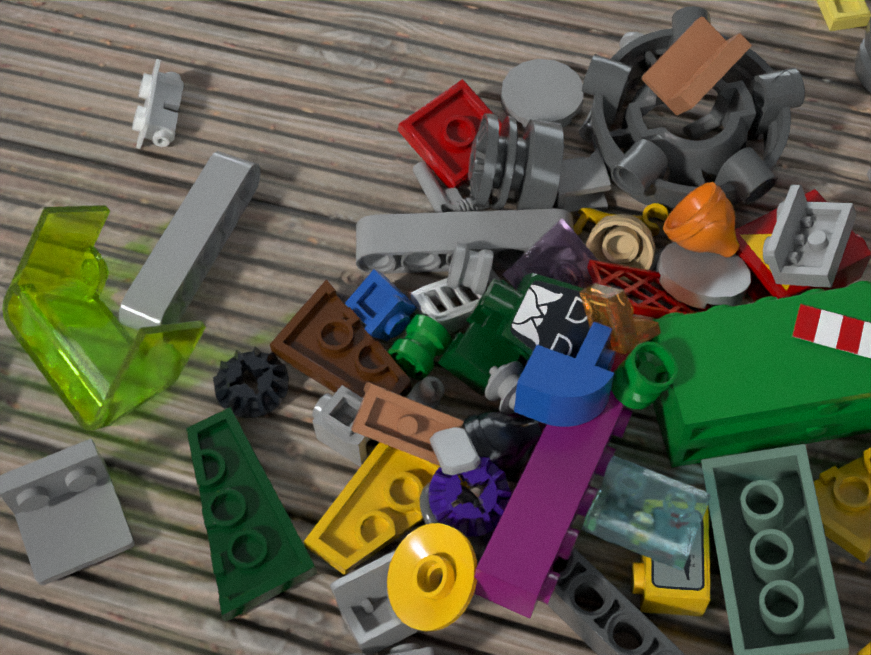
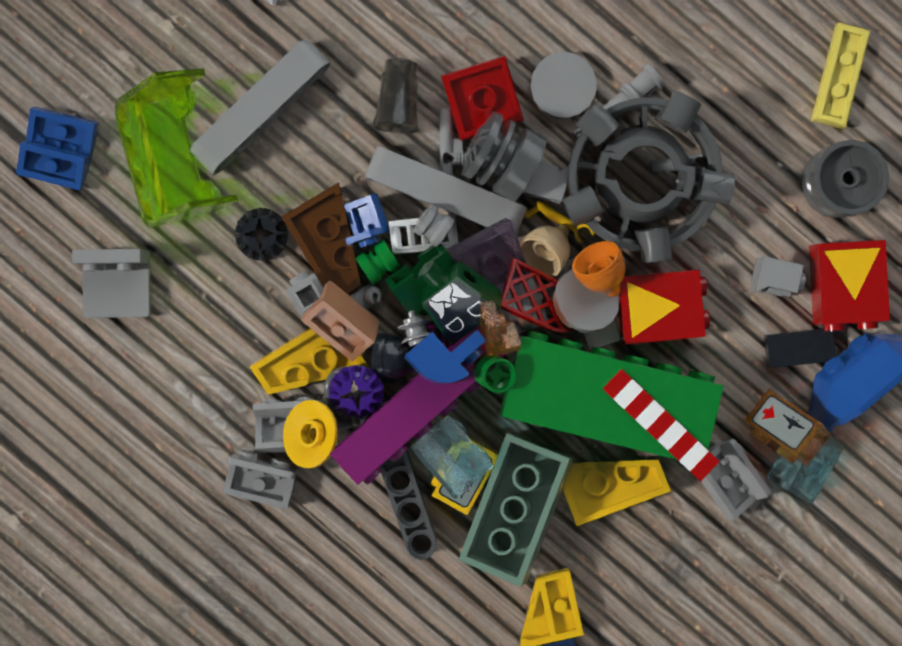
camera: 20 degrees right, 30 degrees up
dark green wing [186,407,318,622] -> none
light grey piece [430,427,481,475] -> none
nougat panel [642,17,752,116] -> none
light grey bracket [763,185,857,288] -> none
none -> clear smoke plant [372,58,419,134]

